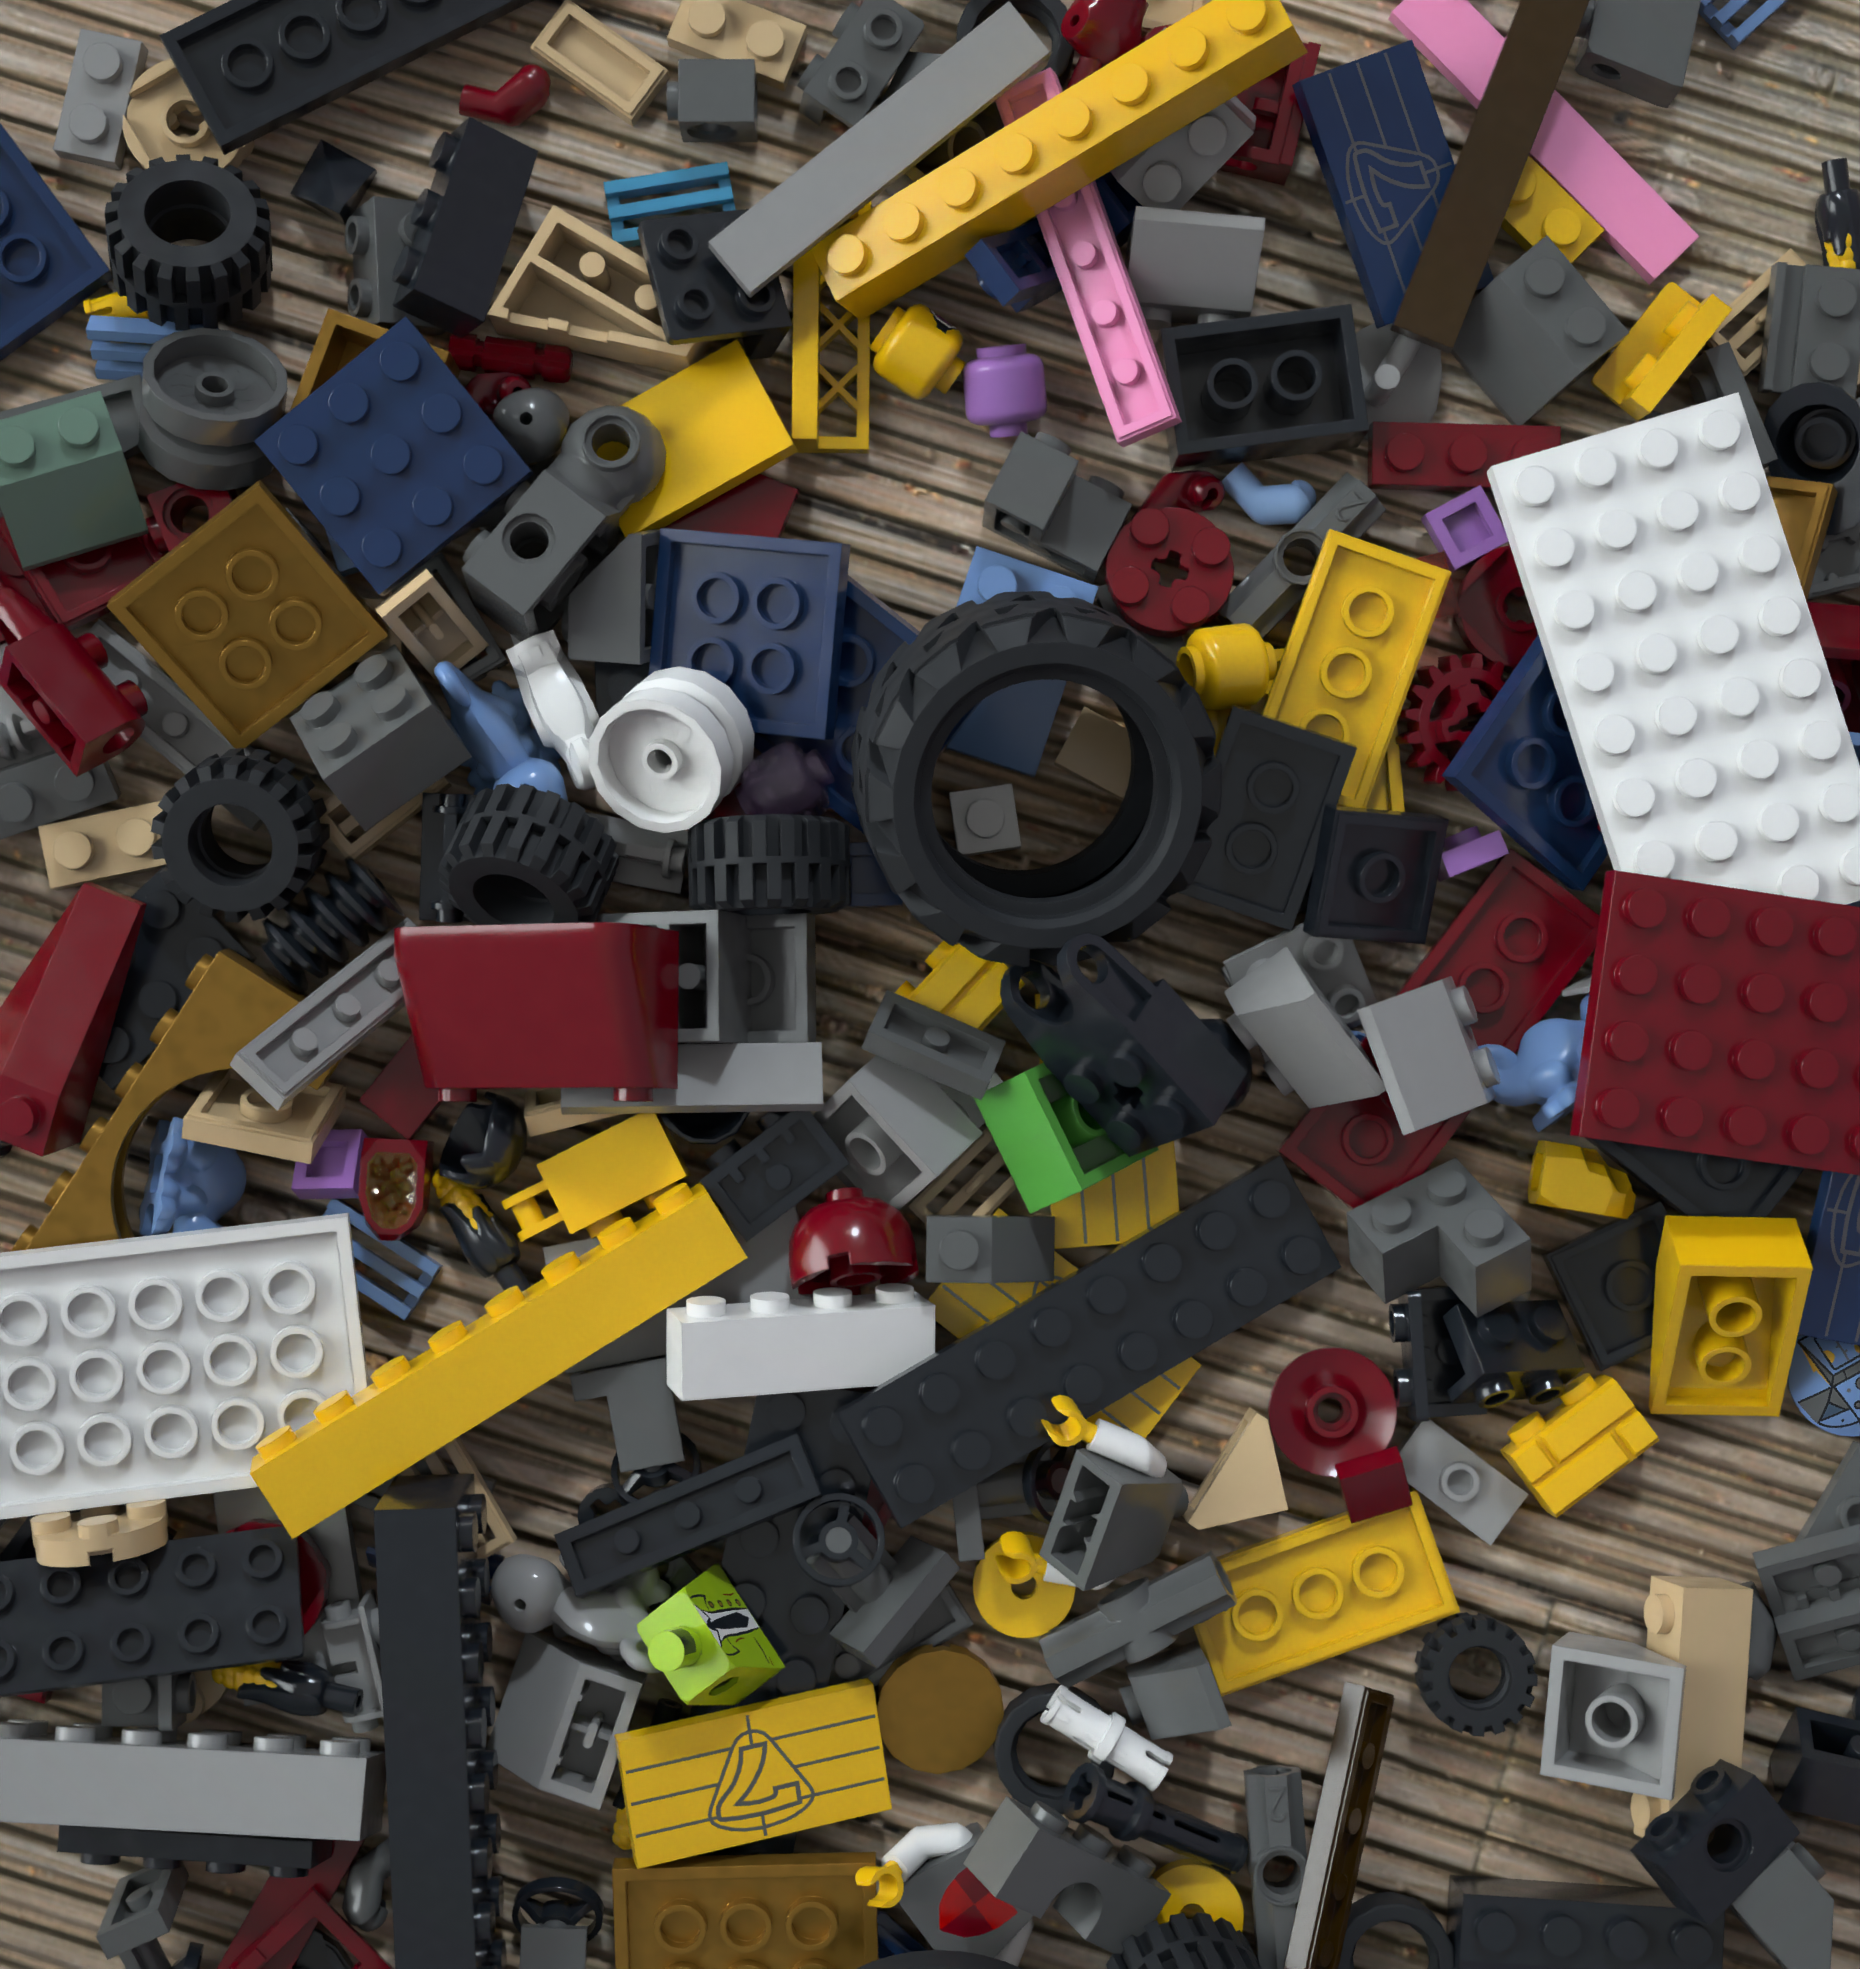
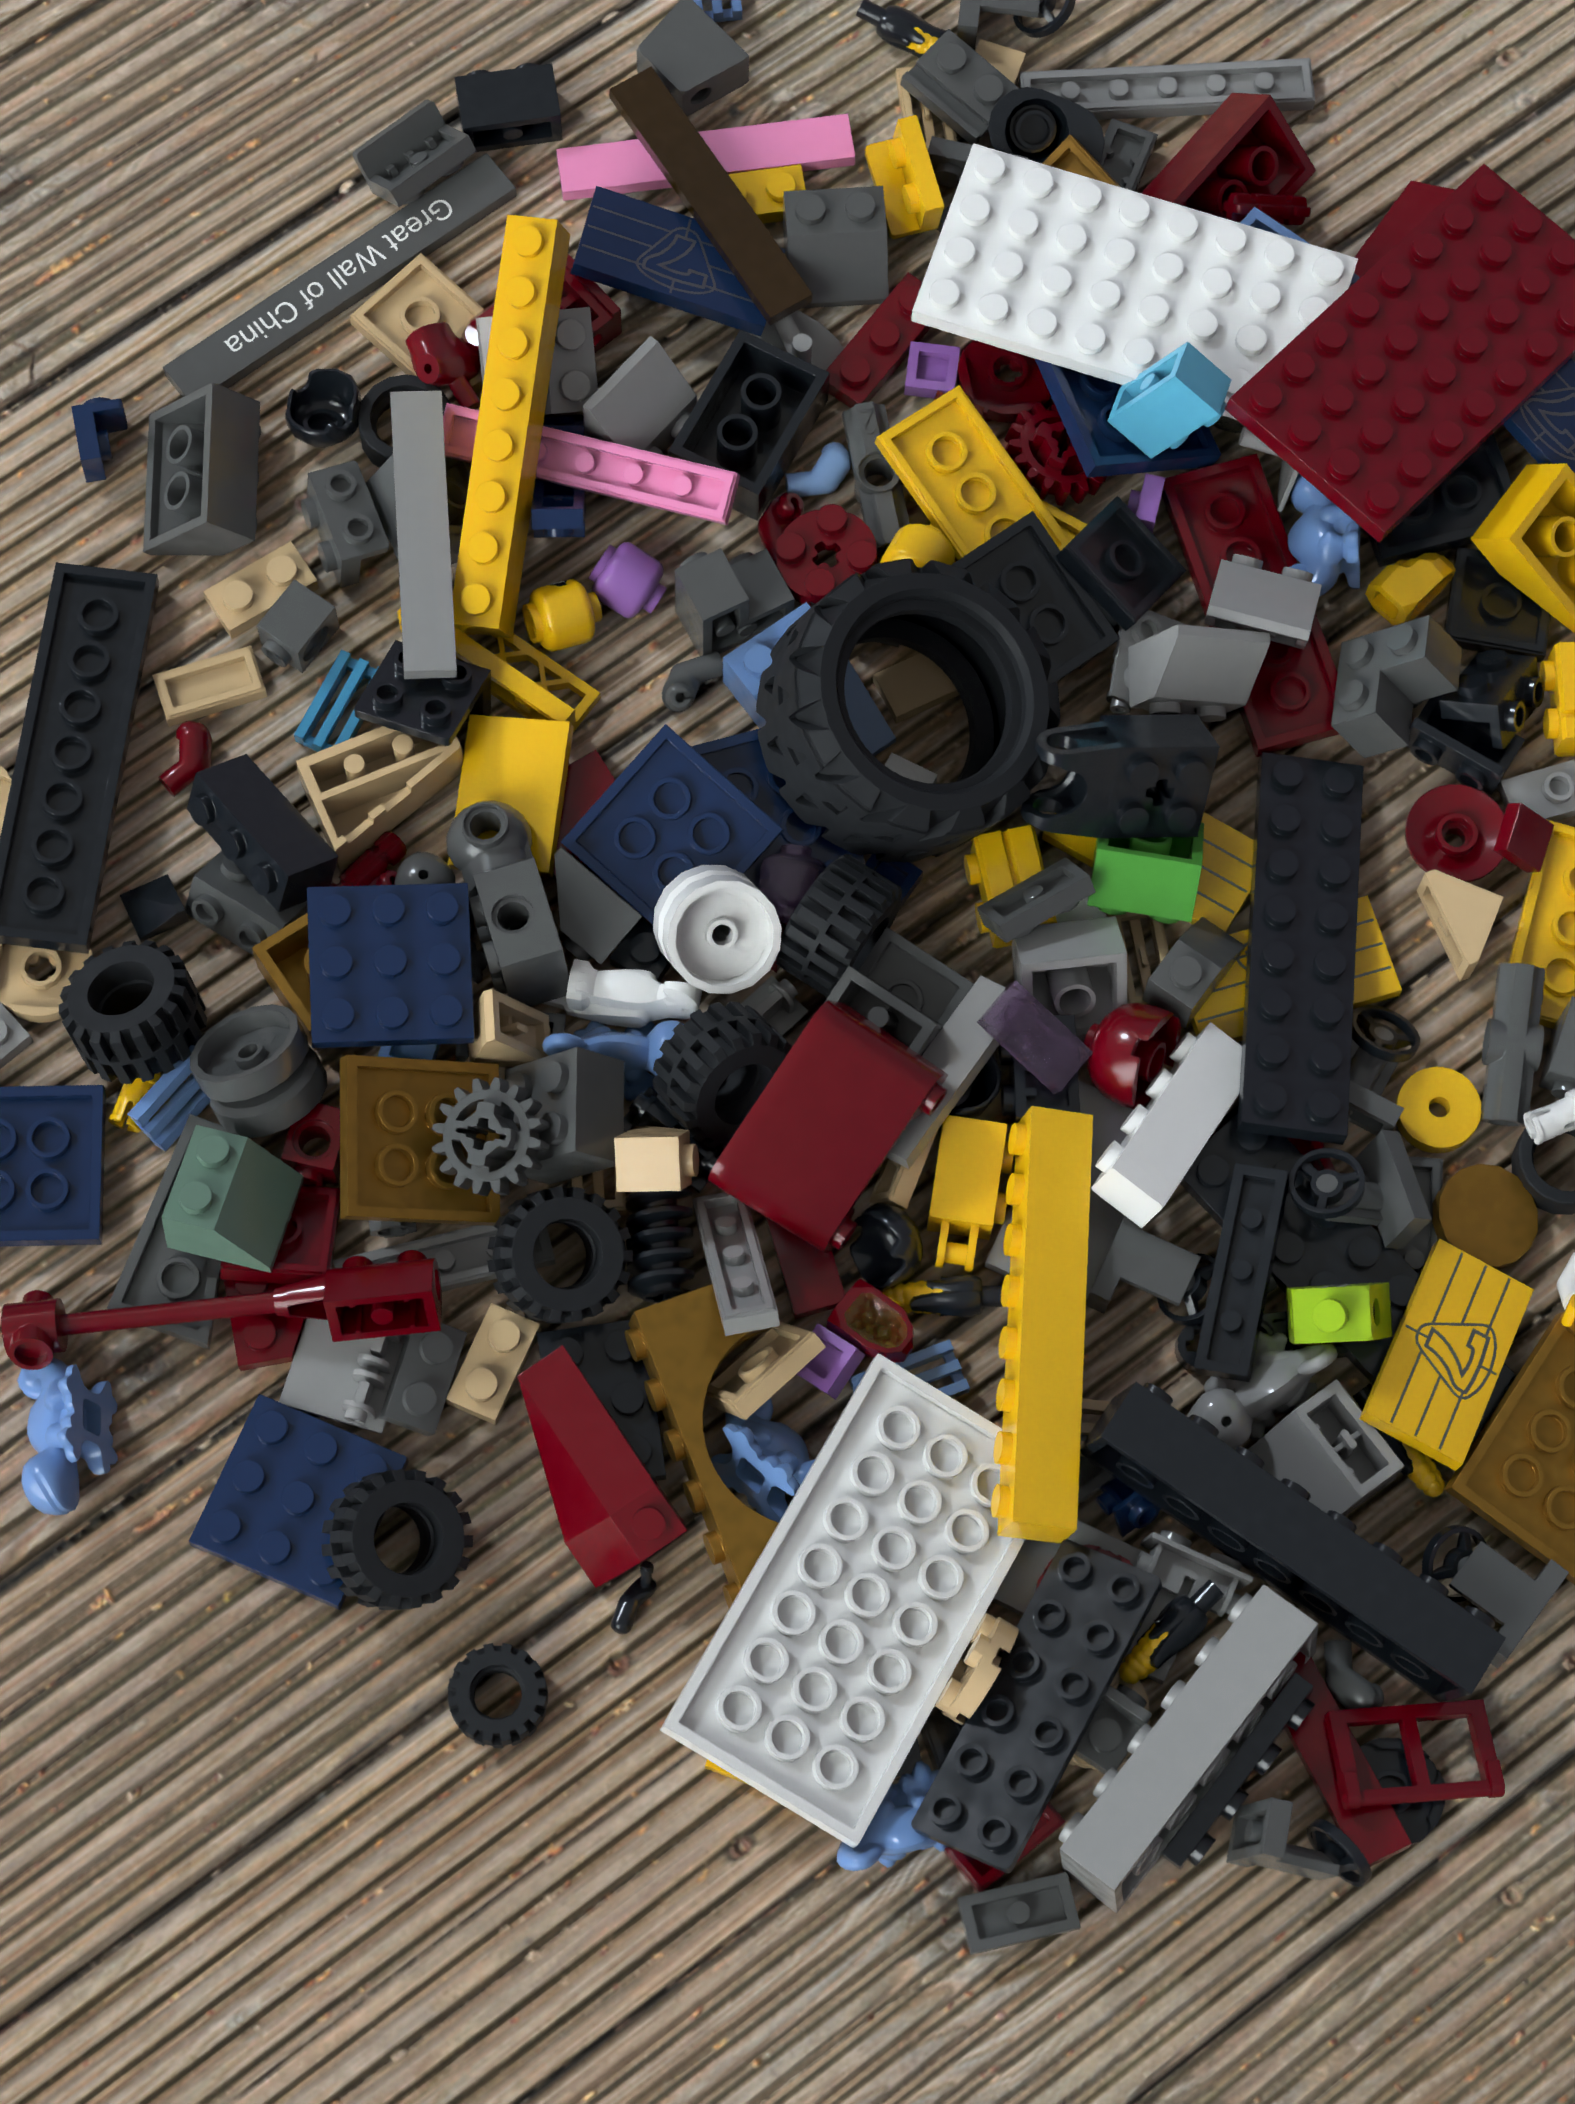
camera: 50 degrees left, 15 degrees down
dark grey torso [995,1395,1189,1591] -> none
none -> dark grey gear [432,1077,550,1197]
none -> tan slope [614,1125,699,1192]
none -> dark grey arm [662,651,723,712]
none -> clear purple plate [977,980,1093,1094]
none -> medium azure brick [1107,342,1232,459]

